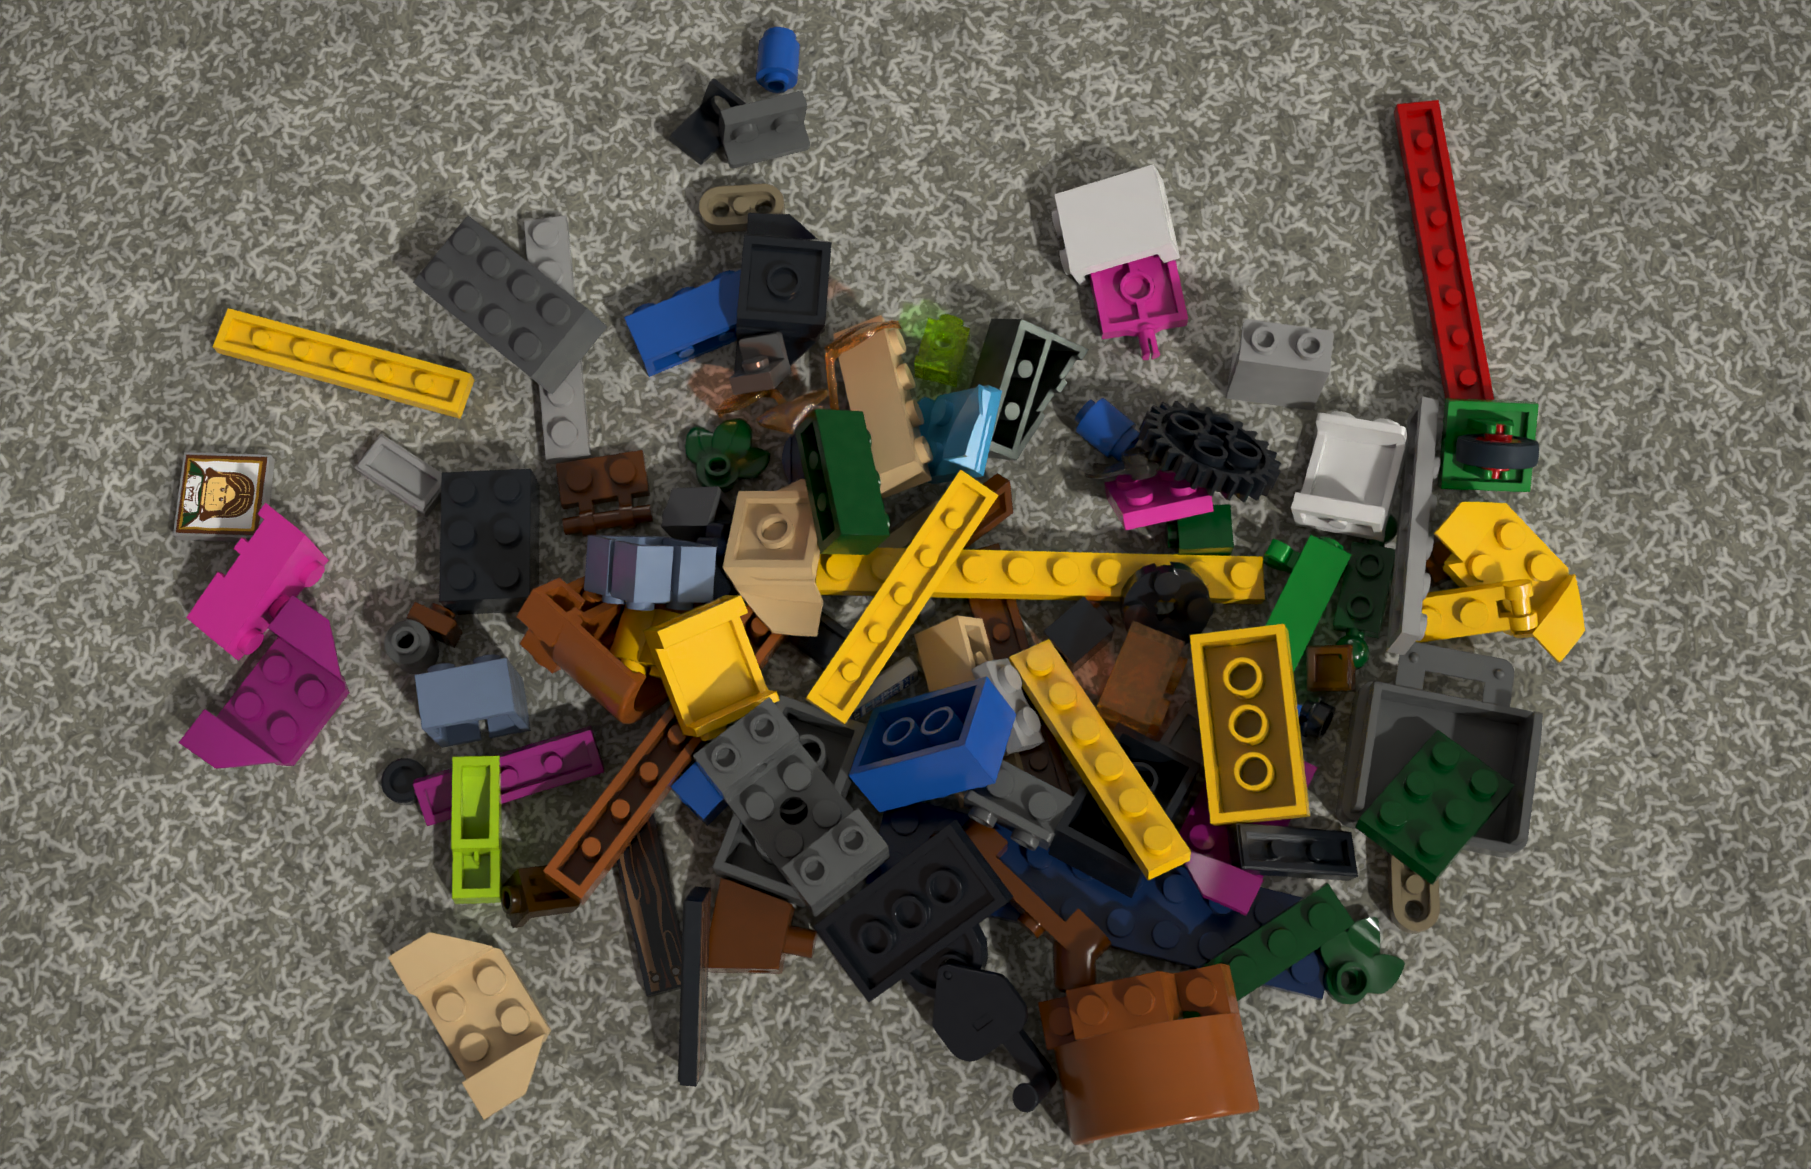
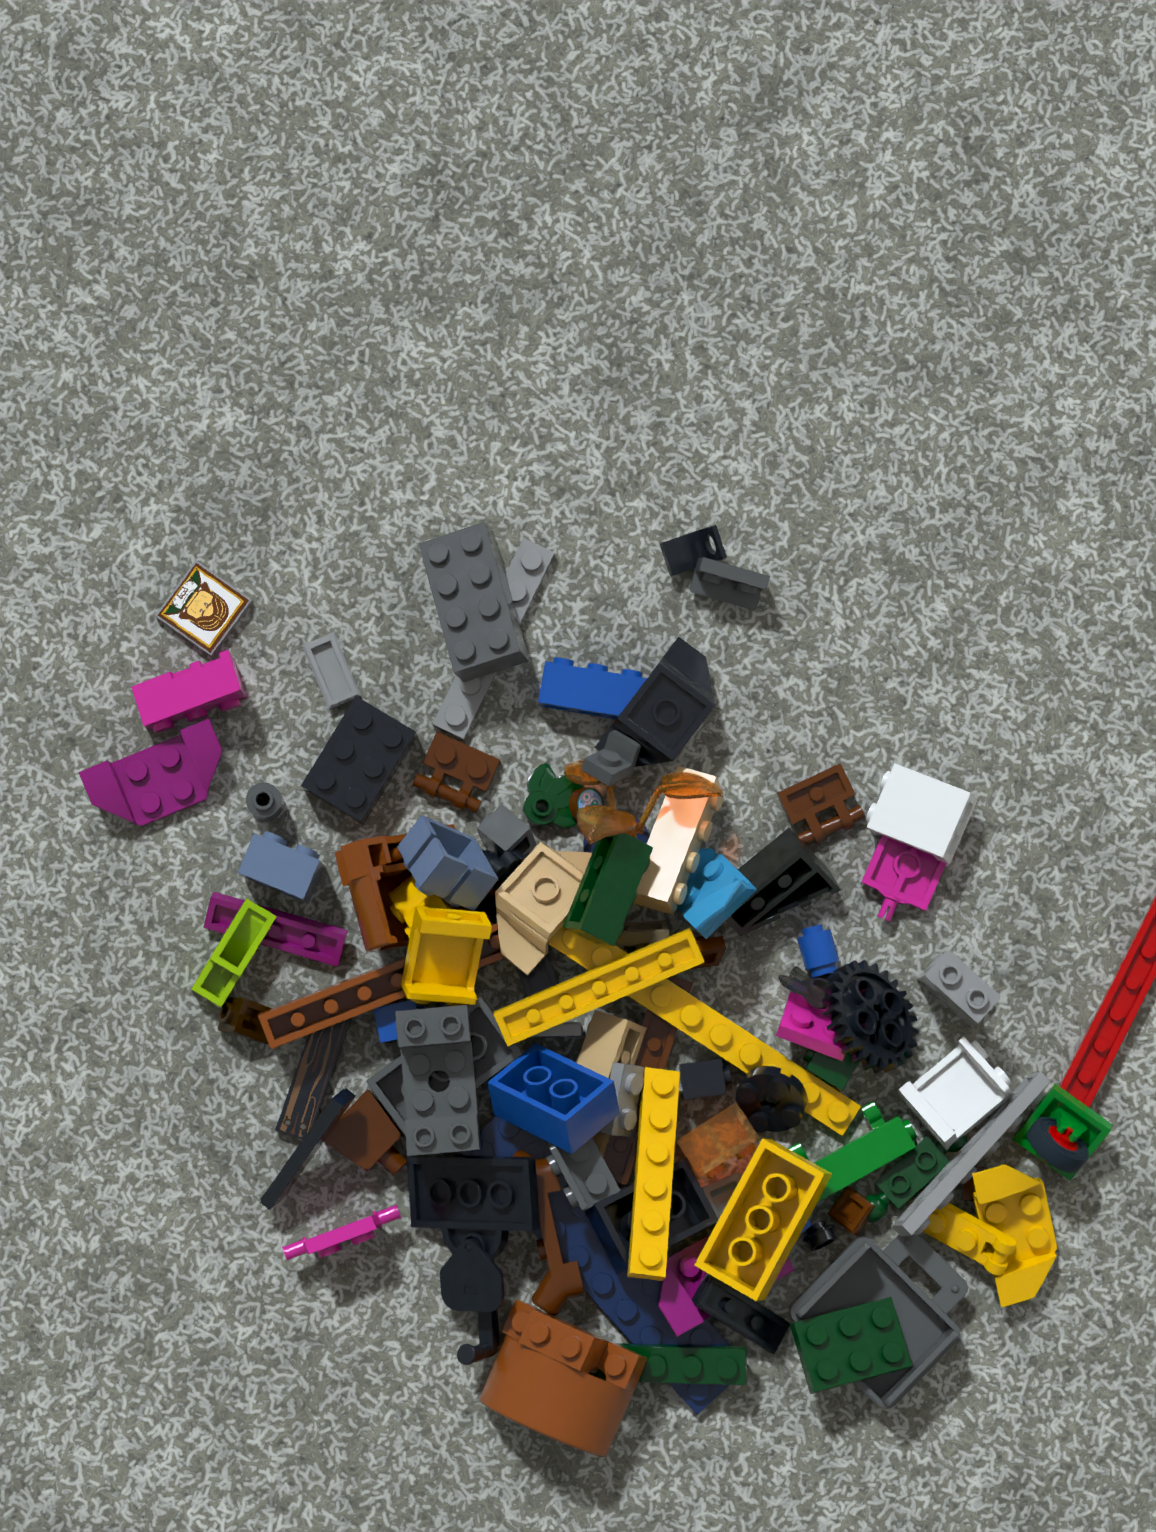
camera: 30 degrees right, 10 degrees up
yellow plate [212,308,475,419] -> none
black tile [381,758,428,805] -> none
tan piece [388,932,551,1120] -> none
reddish brown plate [406,602,463,648] -> none
dark tan plate [699,183,785,233] -> none
blue brick [756,27,800,93] -> none
clear neon green brick [914,314,970,387] -> none
dark green plate [1319,917,1405,1004] -> none
dark tan plate [1388,854,1440,934] -> none
none -> dark pink plate [282,1204,401,1261]
none -> tile [569,787,604,823]
none -> reddish brown plate [777,763,866,845]

